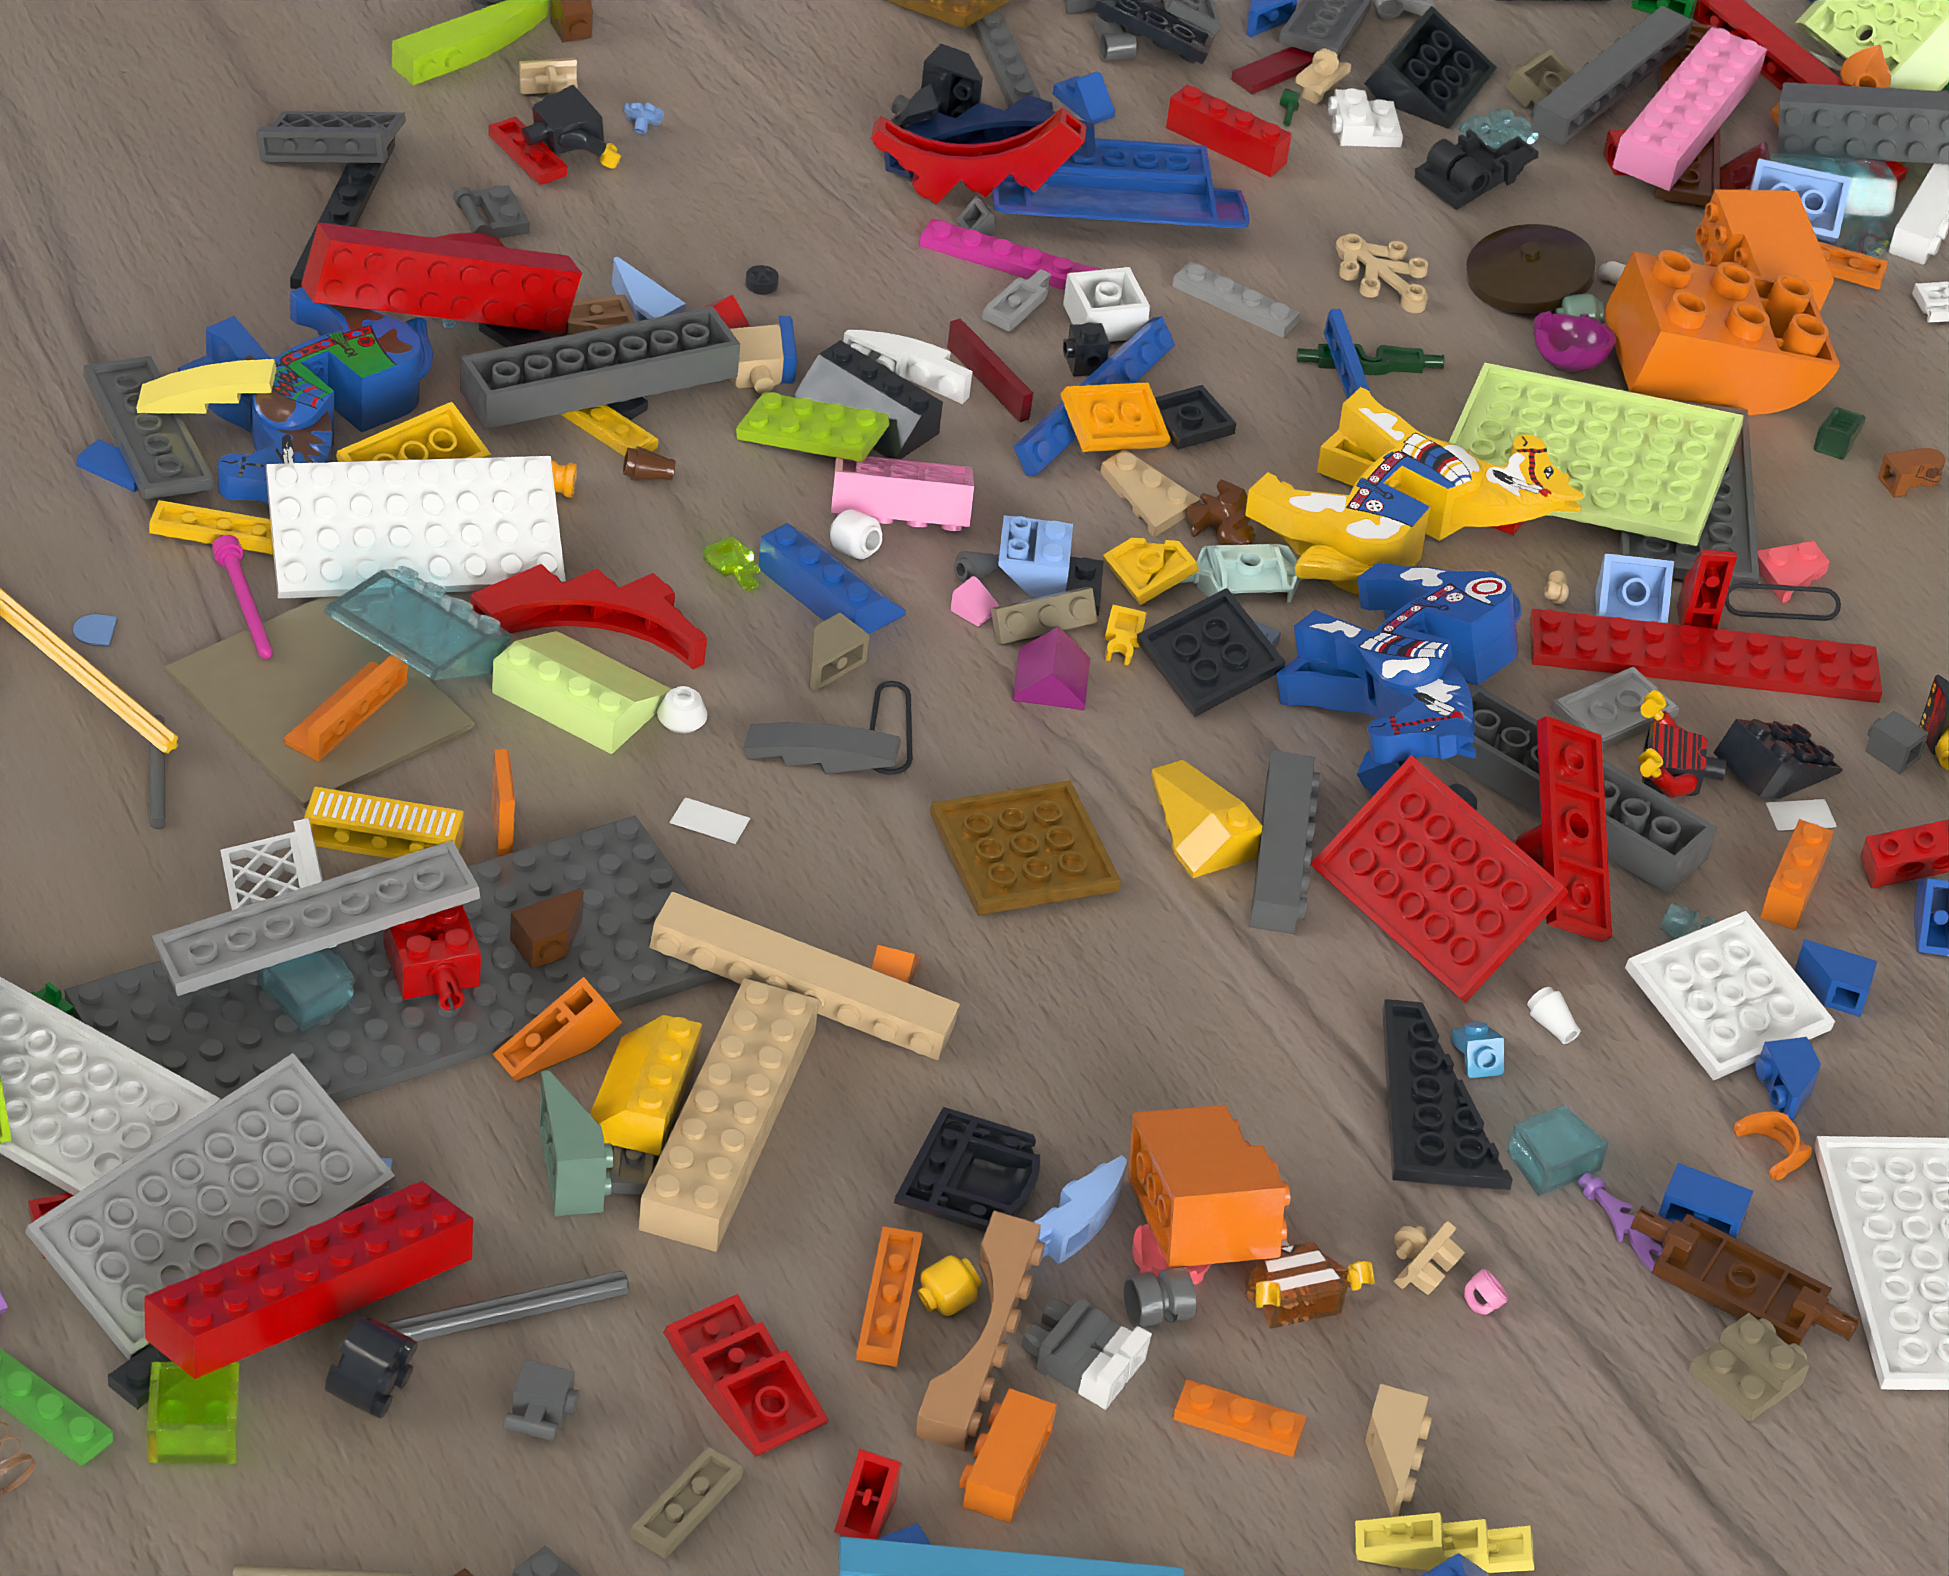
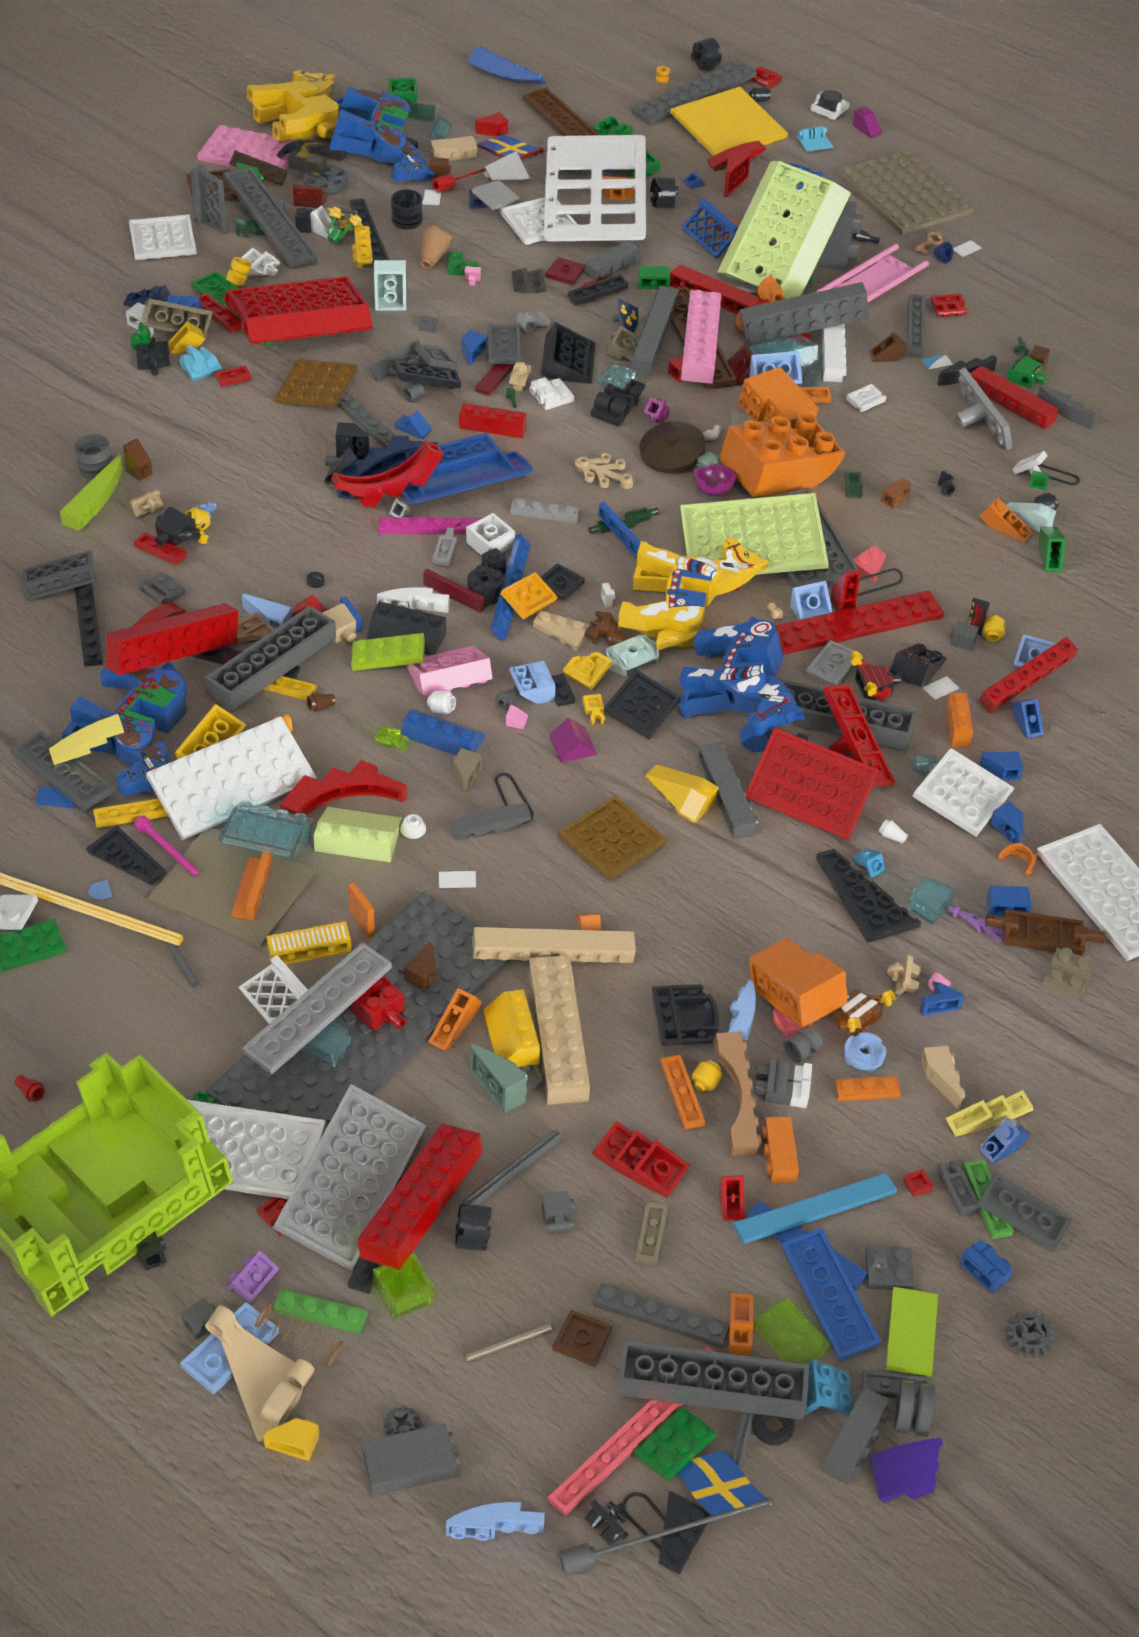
camera: 20 degrees left, 5 degrees up
dark tan plate [991,587,1098,644] -> none
none -> black wing [86,825,166,885]
none -> yellow head [185,507,210,531]
none -> black brick [467,565,502,606]
none -> white plate [601,583,615,608]
none -> dark blue shield [612,298,639,333]
none -> magenta brick [643,398,670,423]
none -> light blue plate [844,1032,886,1072]
none -> blue slope [920,982,964,1016]

